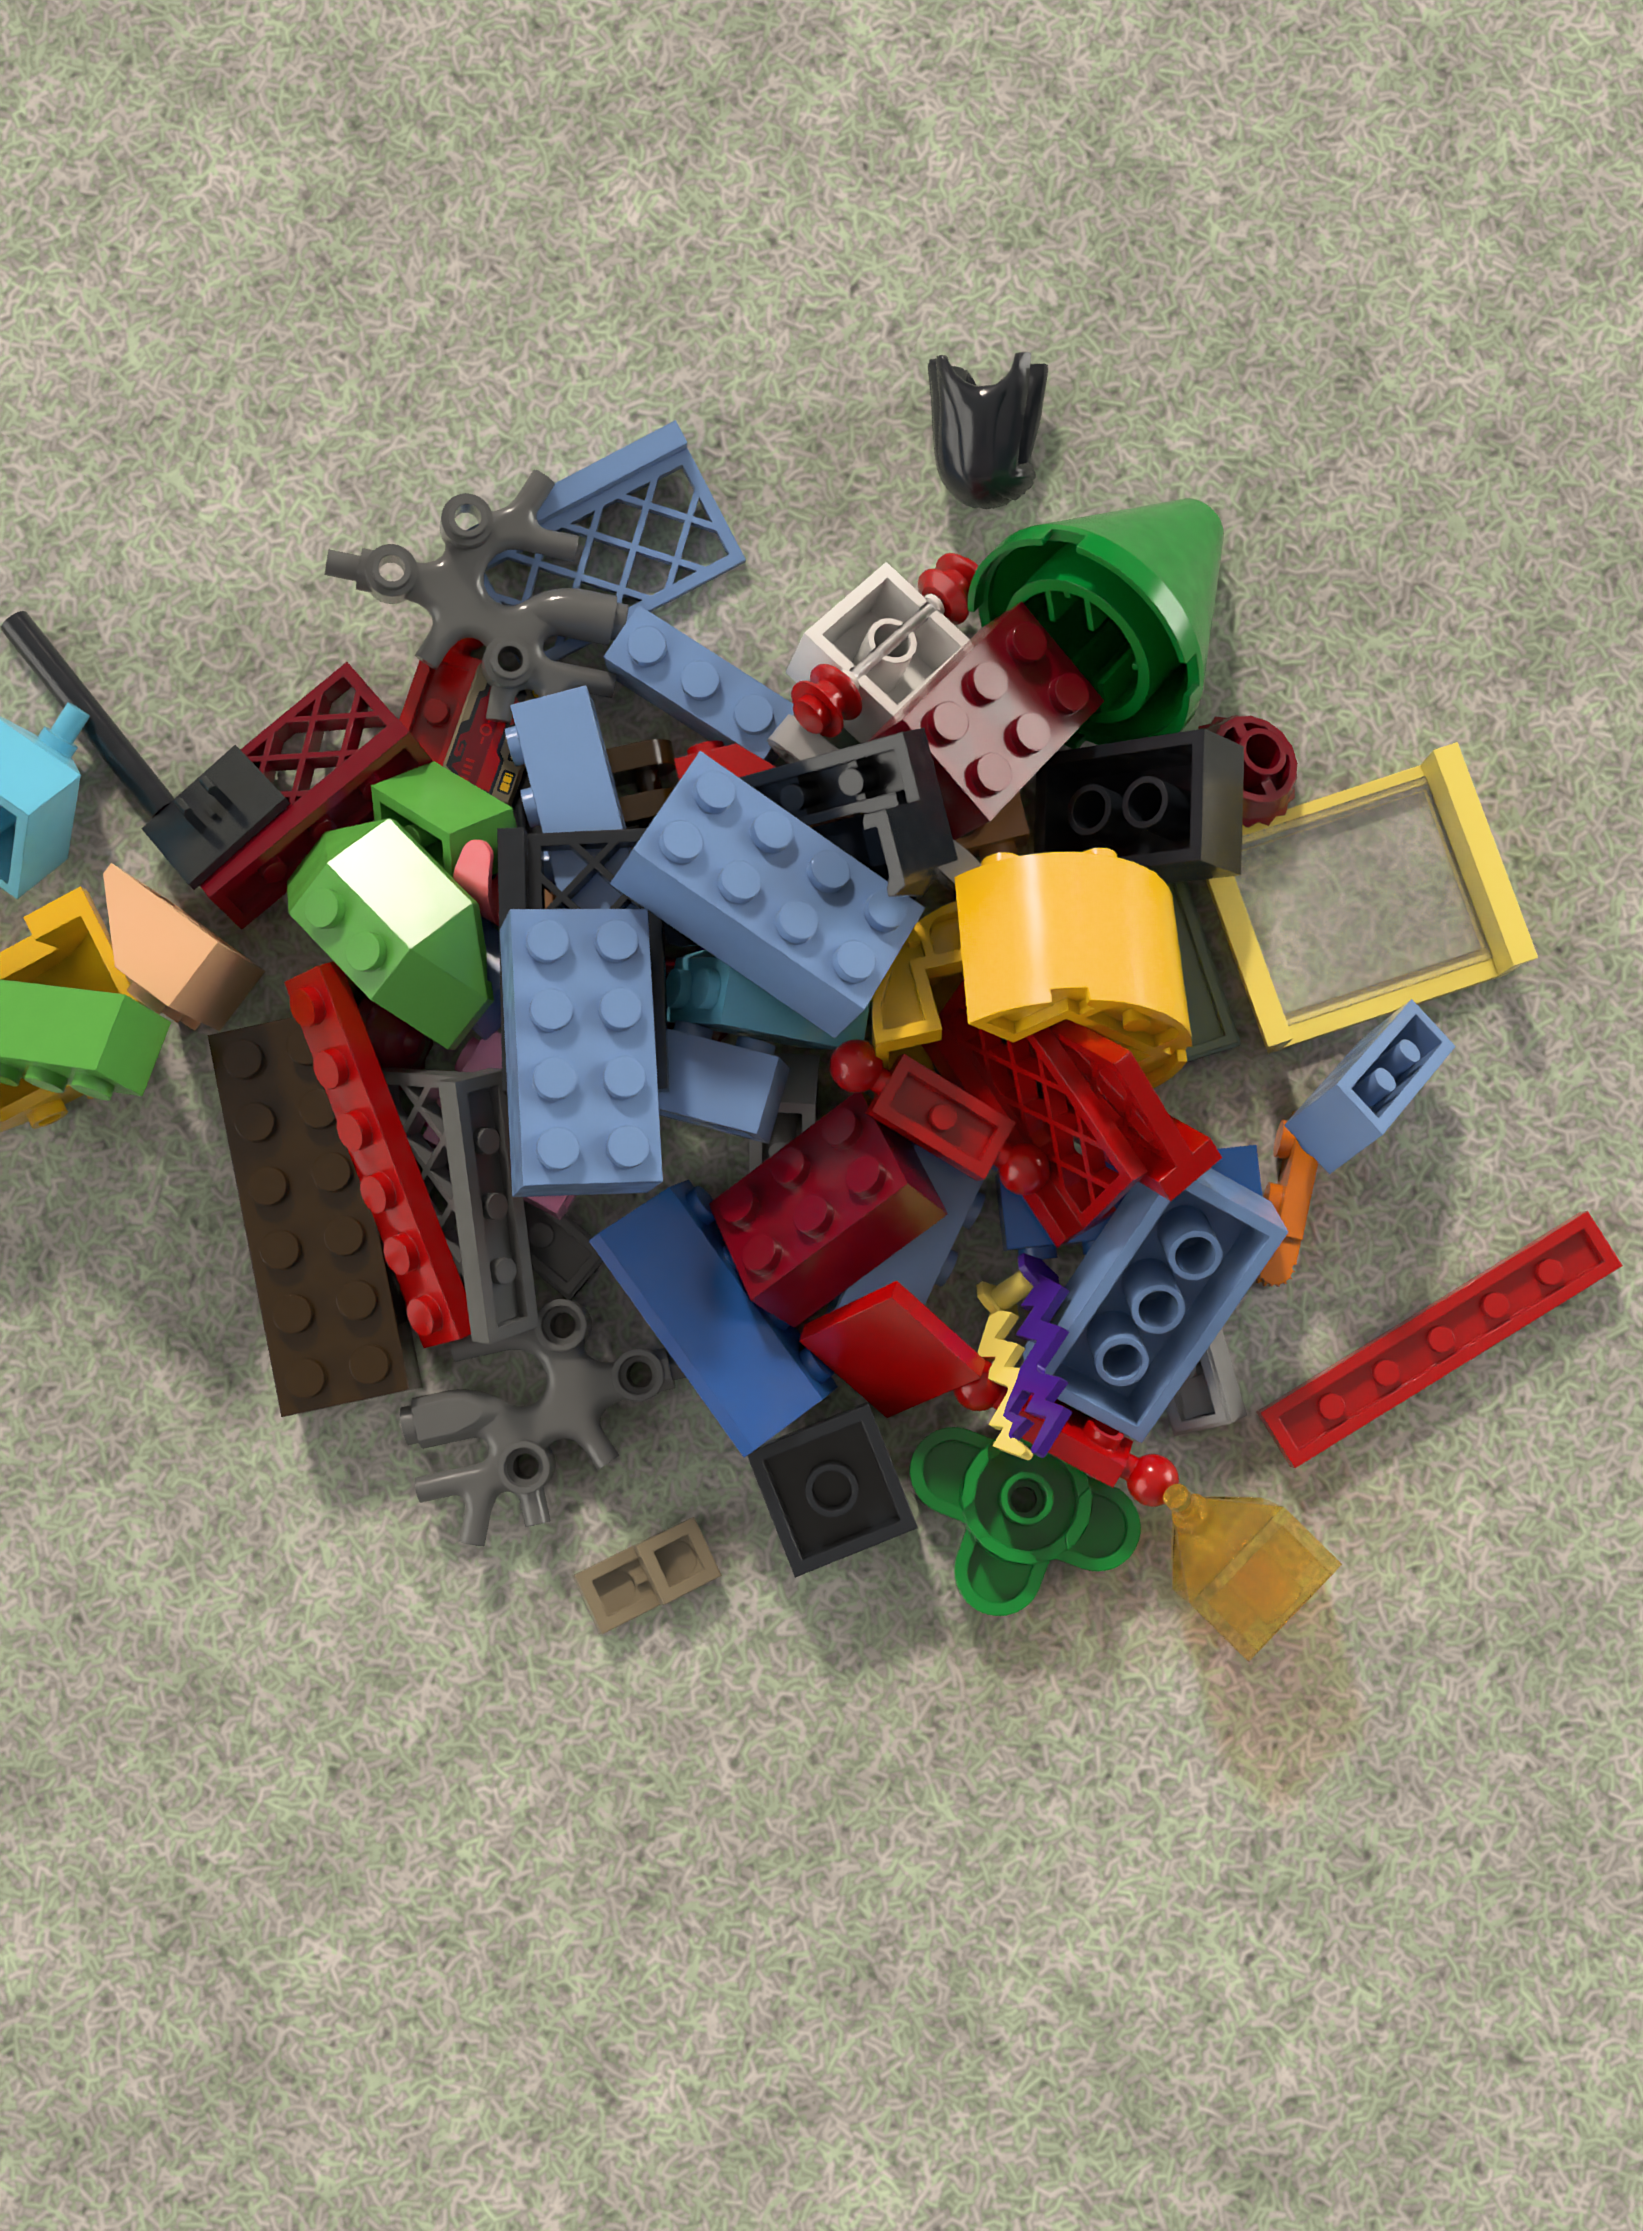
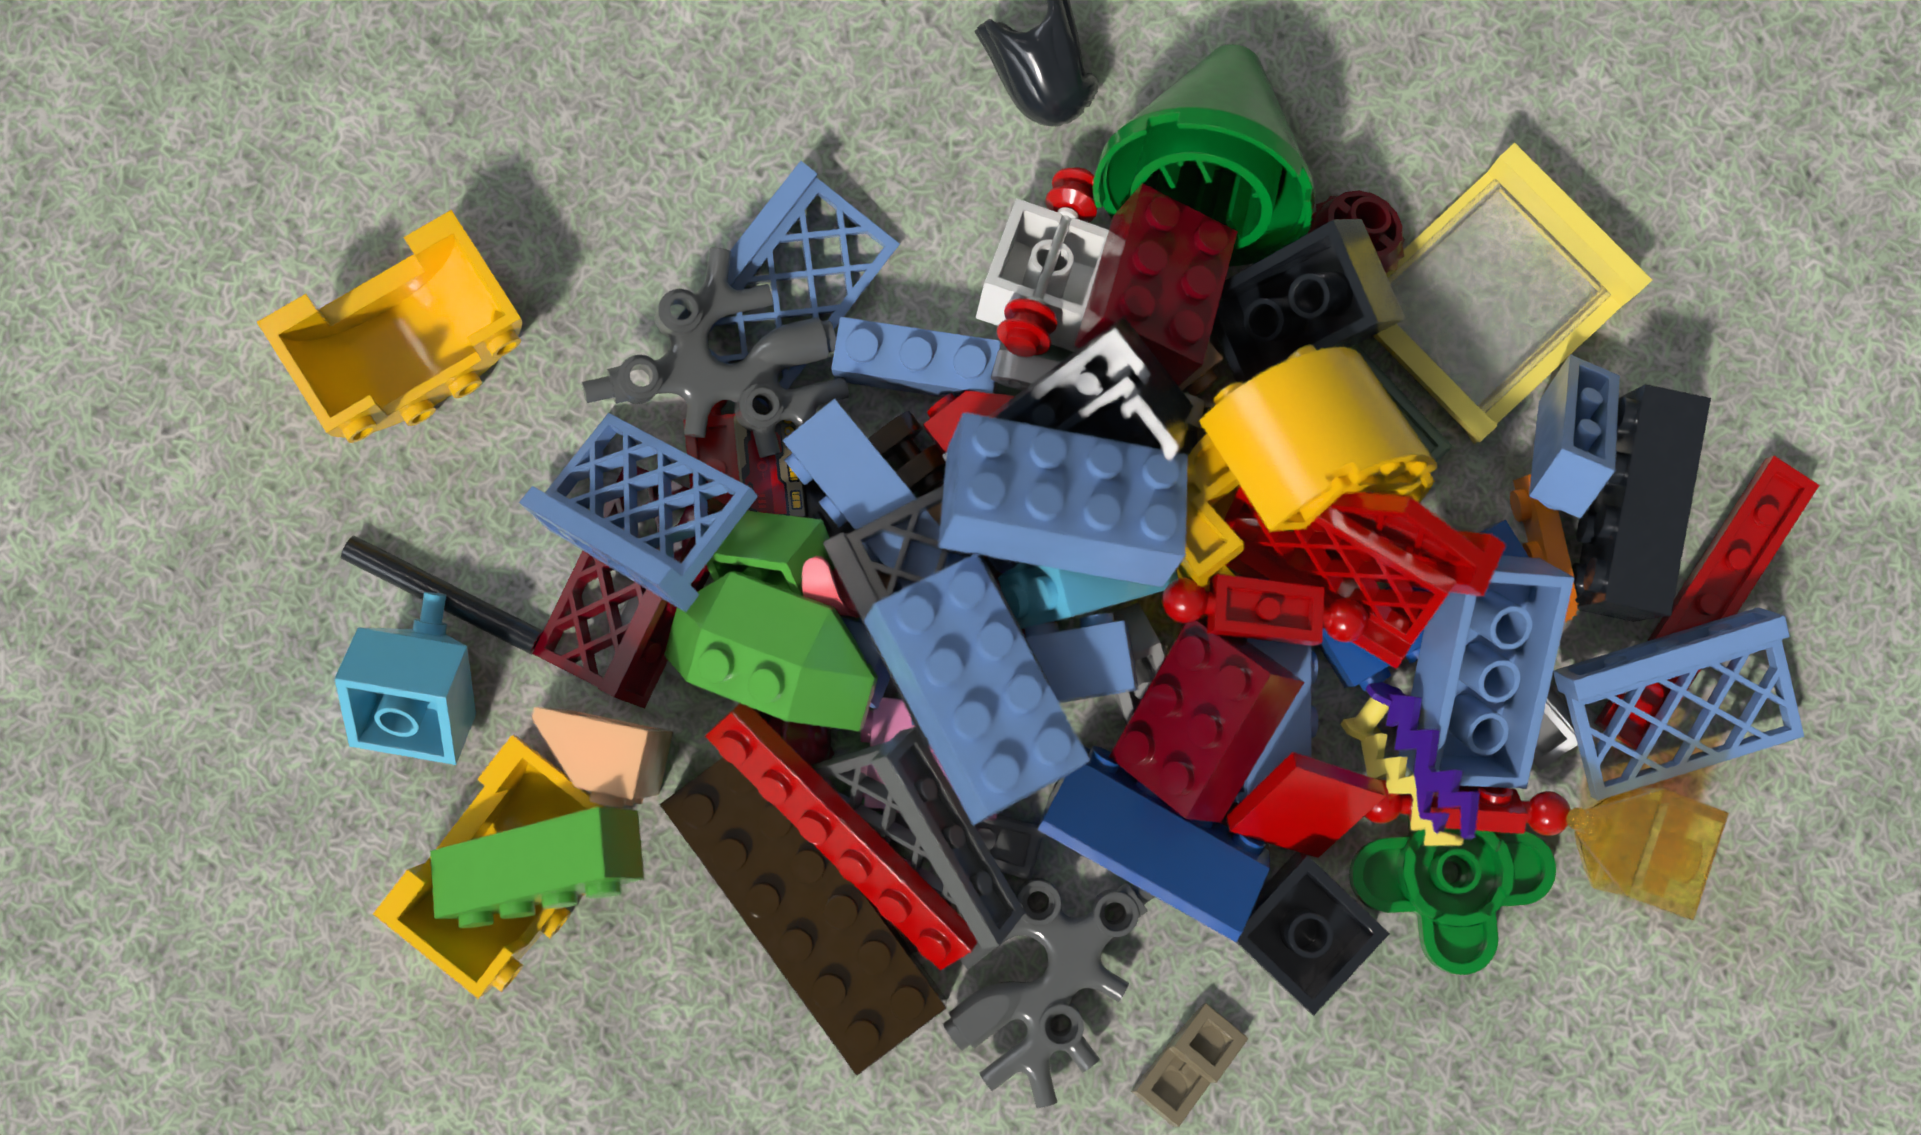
camera: 30 degrees left, 0 degrees up
black piece [141,745,291,890] -> none
none -> yellow cylinder [257,210,522,443]
none -> medium blue fence [519,413,758,612]
none -> medium blue fence [1553,607,1804,801]
none -> black brick [1572,384,1711,622]

